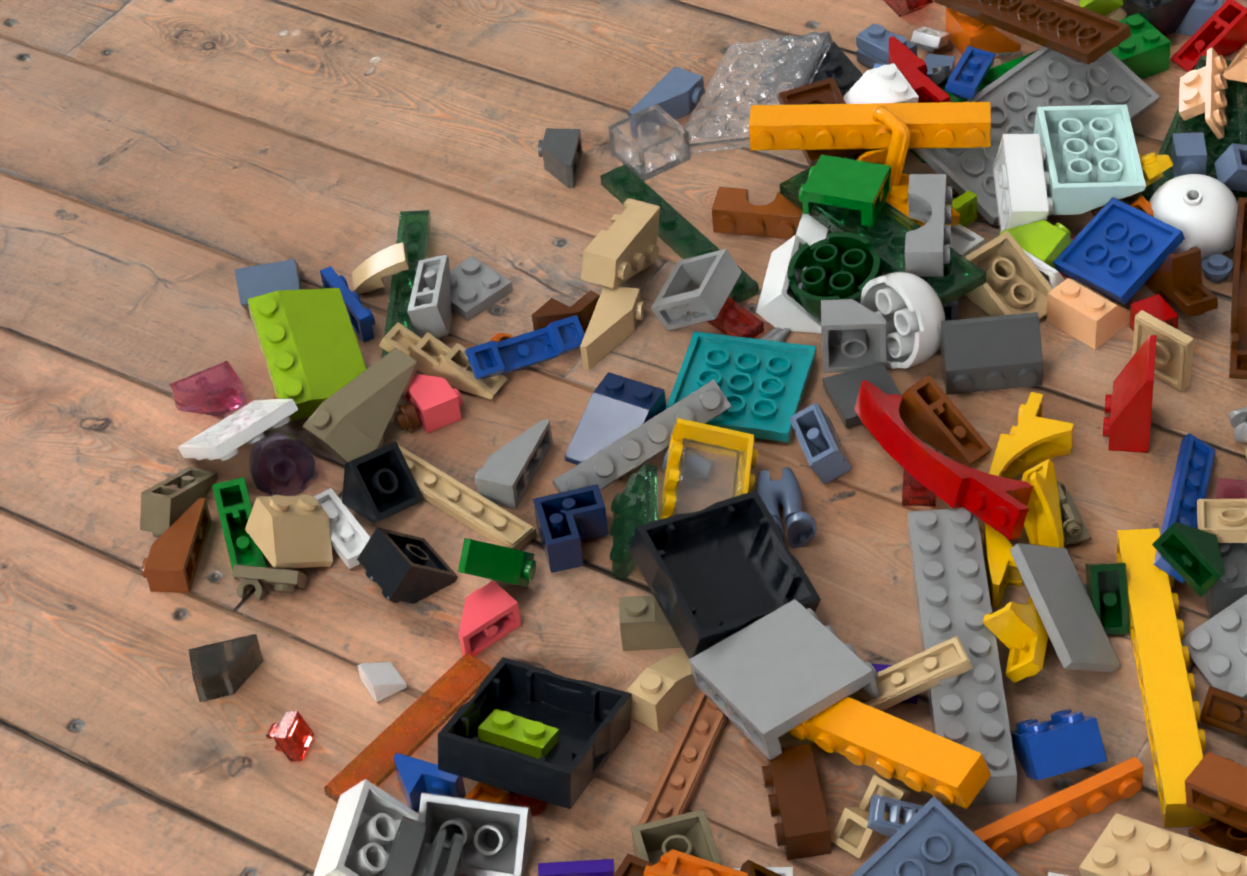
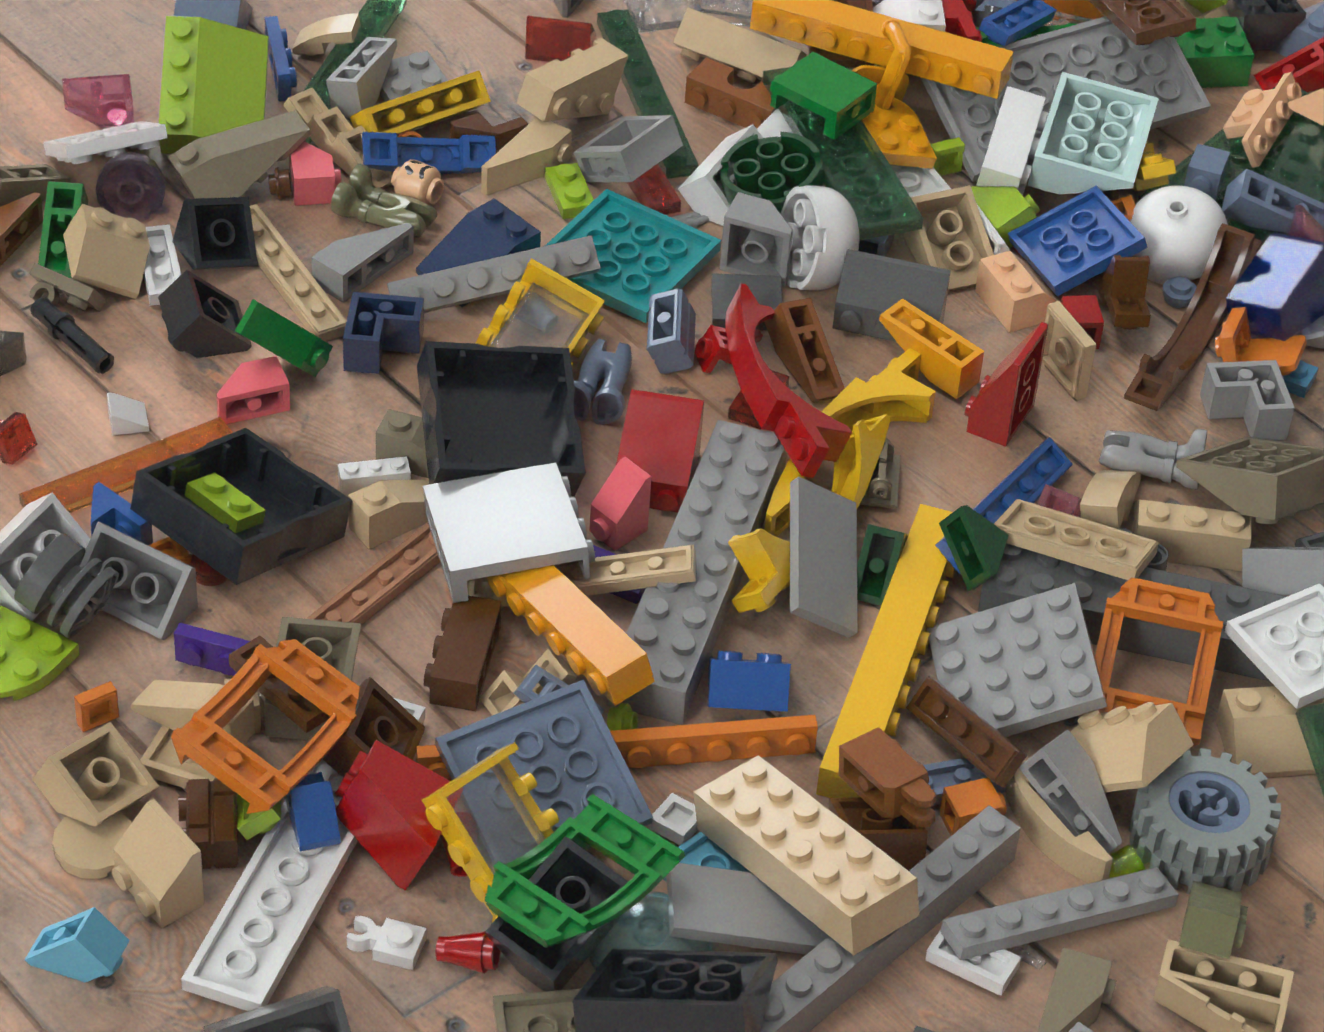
camera: 10 degrees right, 0 degrees up
clear green plate [610,462,657,580] -> none
light grey arch [905,174,952,277] -> none
none -> black pin [30,297,114,374]
none -> olive piece [331,164,437,237]
none -> white piece [338,456,411,496]
none -> yellow brick [350,70,491,135]
none -> light nougat head [391,160,444,205]
none -> clear red slope [525,15,596,62]
none -> lime plate [545,163,594,219]
none -> coral slope [589,457,651,551]
none -> lime plate [607,703,638,731]
none -> red slope [616,389,704,513]
none -> tan slope [673,7,807,83]
none -> red bracket [694,325,732,374]
none -> light orange slope [879,299,984,399]

